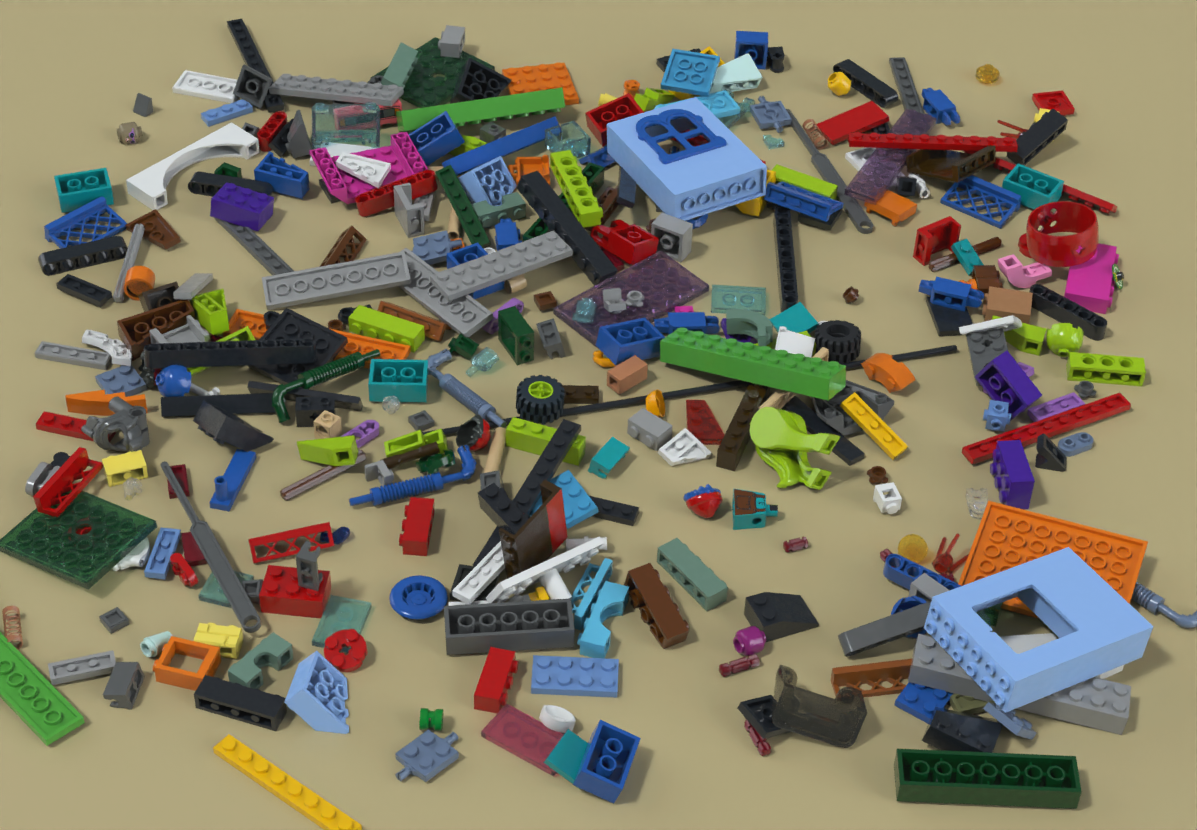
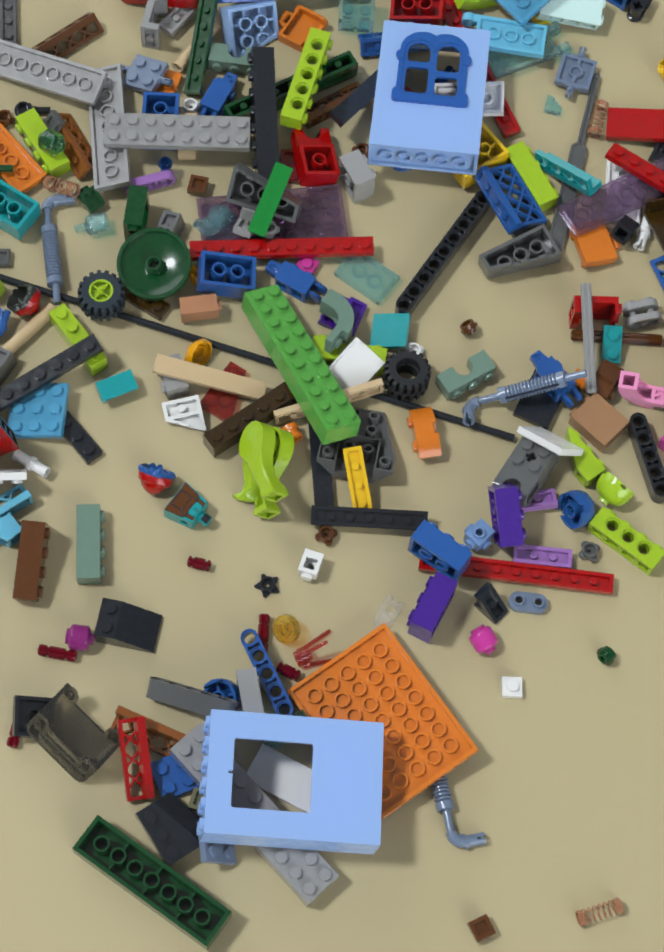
camera: 30 degrees right, 25 degrees up
none -> clear green head [38,129,66,156]
none -> nougat piece [43,175,80,197]
none -> dark grey tile [44,110,65,136]
none -> dark green dish [117,227,191,301]
none -> red fence [117,716,155,802]
none -> tan tile [152,353,267,400]
none -> clear blue pin [158,157,173,172]
none -> red plate [189,236,374,261]
none -> dark grey wedge [225,162,304,223]
none -> green tile [248,162,293,238]
none -> black plate [254,574,279,598]
none -> black tile [311,505,428,530]
none -> blue brick [408,519,472,581]
none -> sand green arch [435,350,496,401]
none -> sand blue piece [462,370,587,426]
none -> dark pink head [469,624,498,655]
none -> dark grey wedge [478,224,562,279]
none -> white plate [501,676,522,698]
none -> teal fence [535,149,602,197]
none -> blue cylinder [558,490,595,529]
none -> light grey axle [580,283,597,394]
none -> dark green plate [597,646,616,665]
none -> light grey brick [622,297,663,330]

